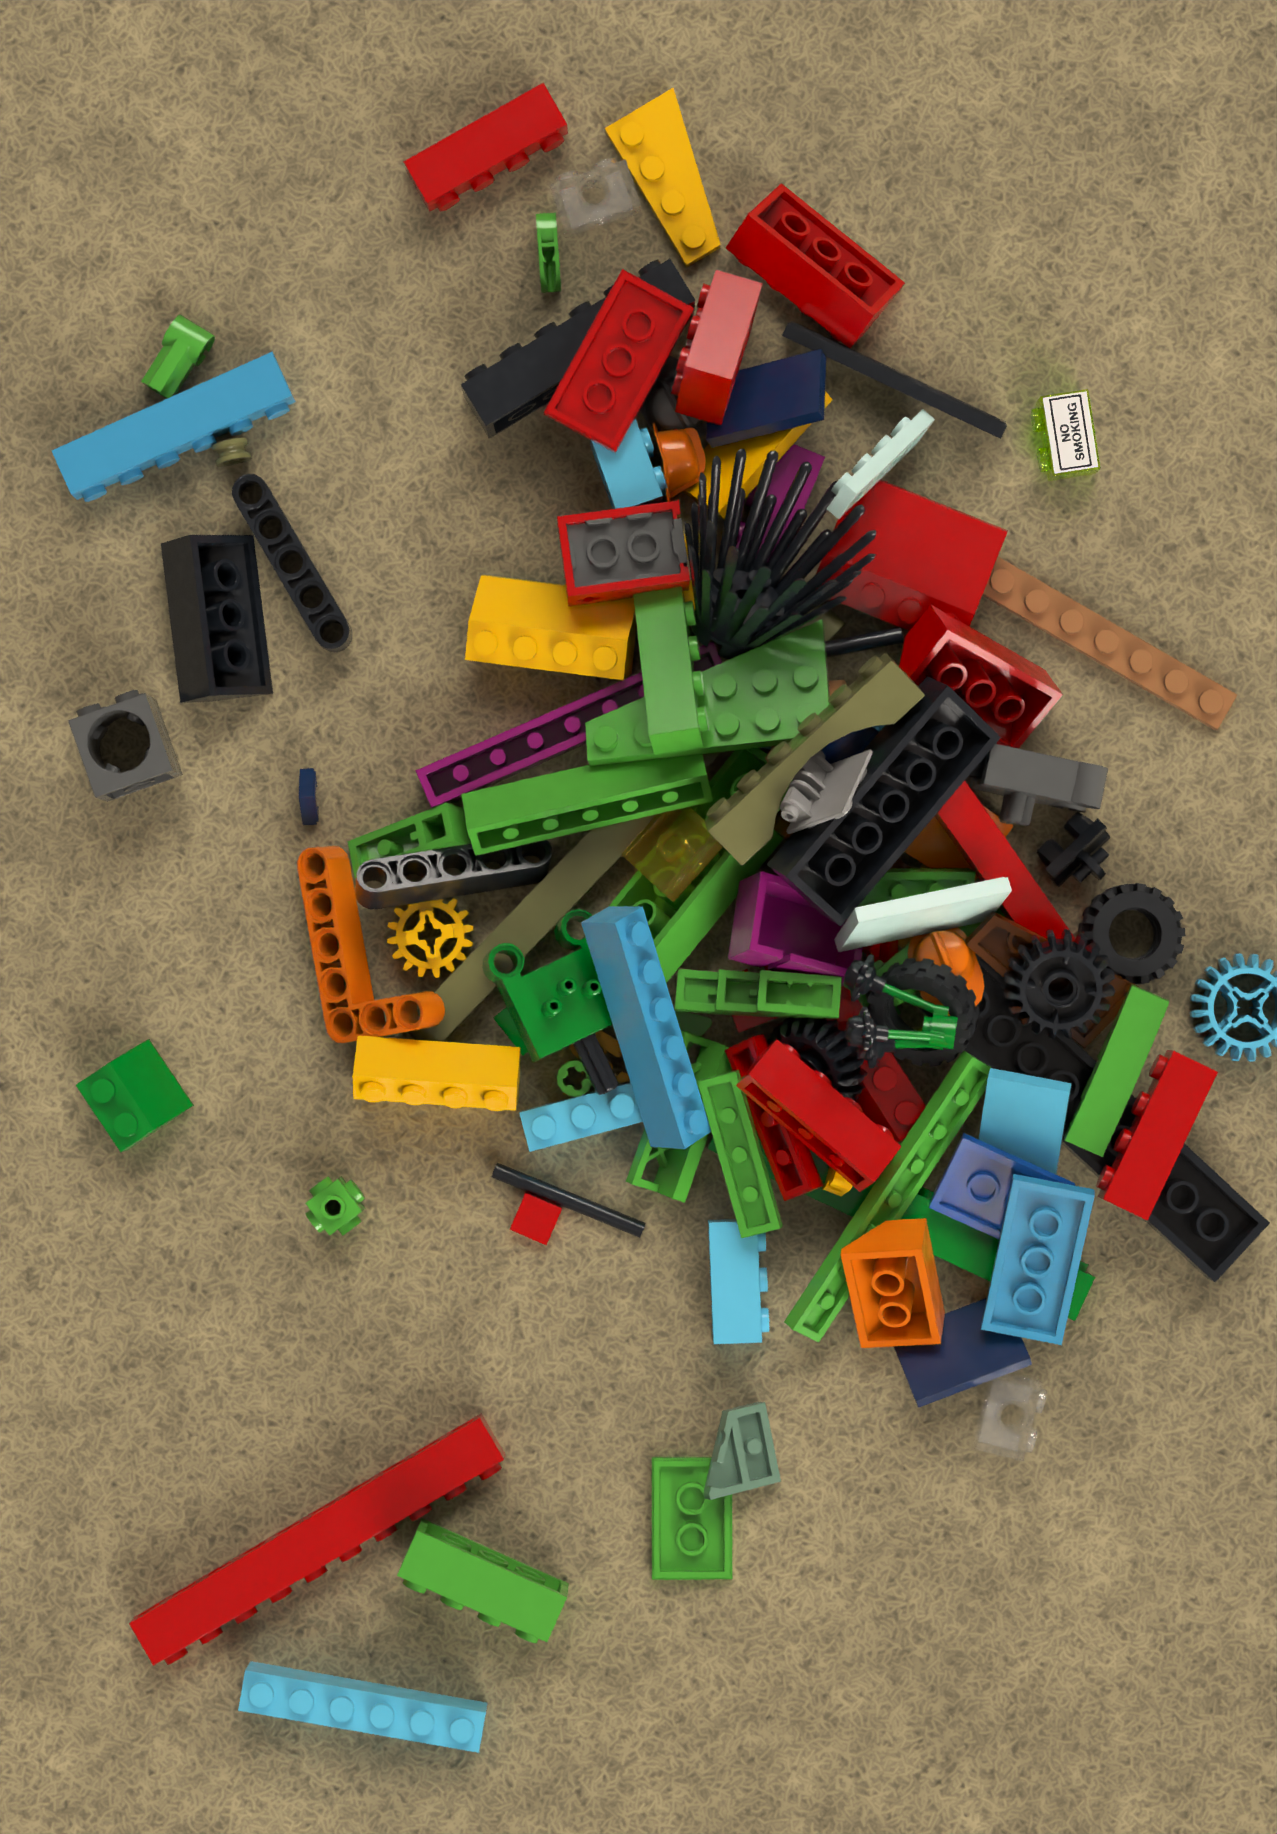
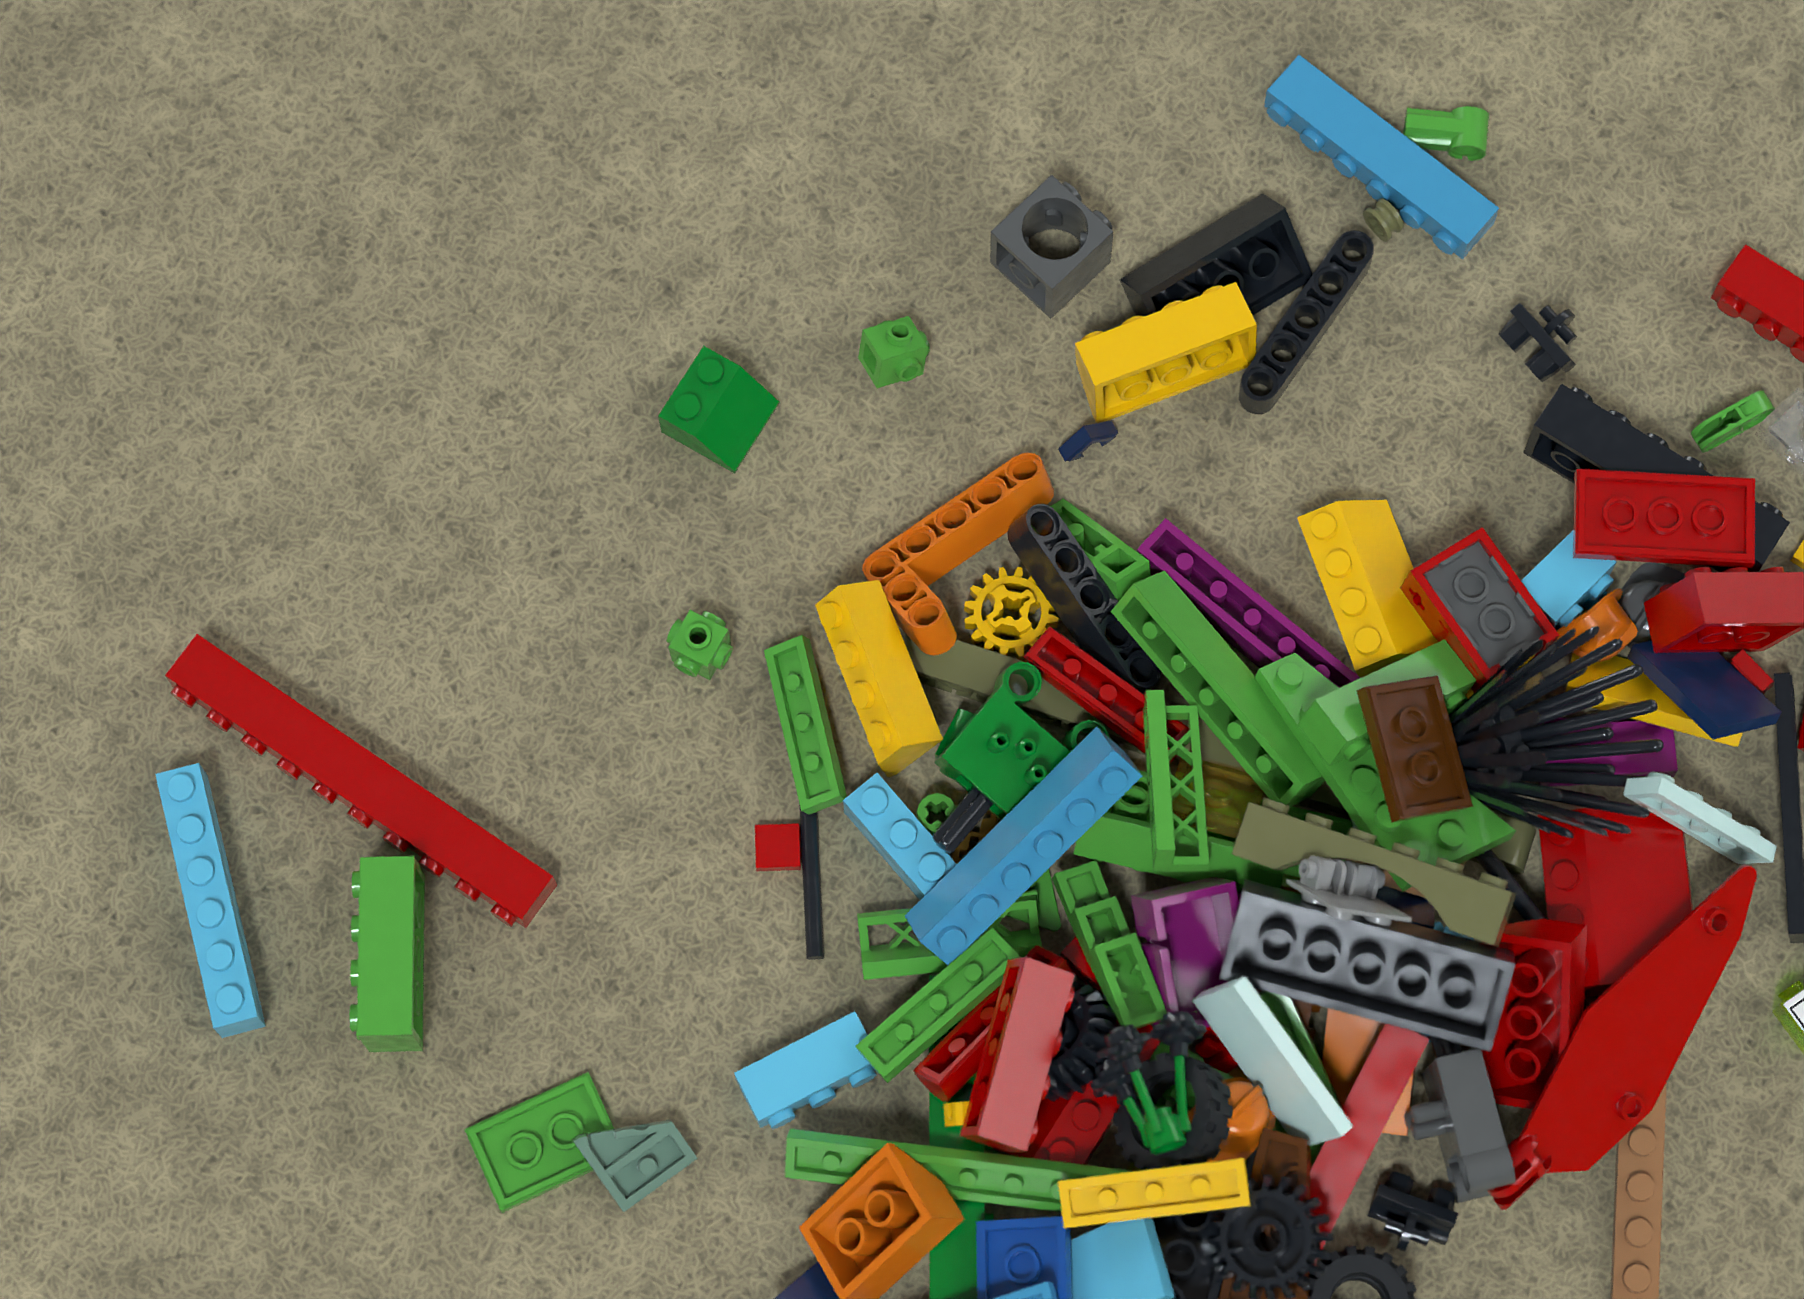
camera: 70 degrees right, 15 degrees down
none -> bright green plate [764,635,847,815]
none -> bright green brick [858,316,929,388]
none -> red brick [1022,626,1189,765]
none -> yellow plate [1058,1158,1251,1228]
none -> yellow slope [1075,282,1257,423]
none -> bright green fence [1143,690,1209,872]
none -> reddish brown tile [1357,675,1473,823]
none -> red wing [1487,865,1757,1210]
none -> black hips [1499,302,1577,382]
none -> red tile [1731,649,1774,695]

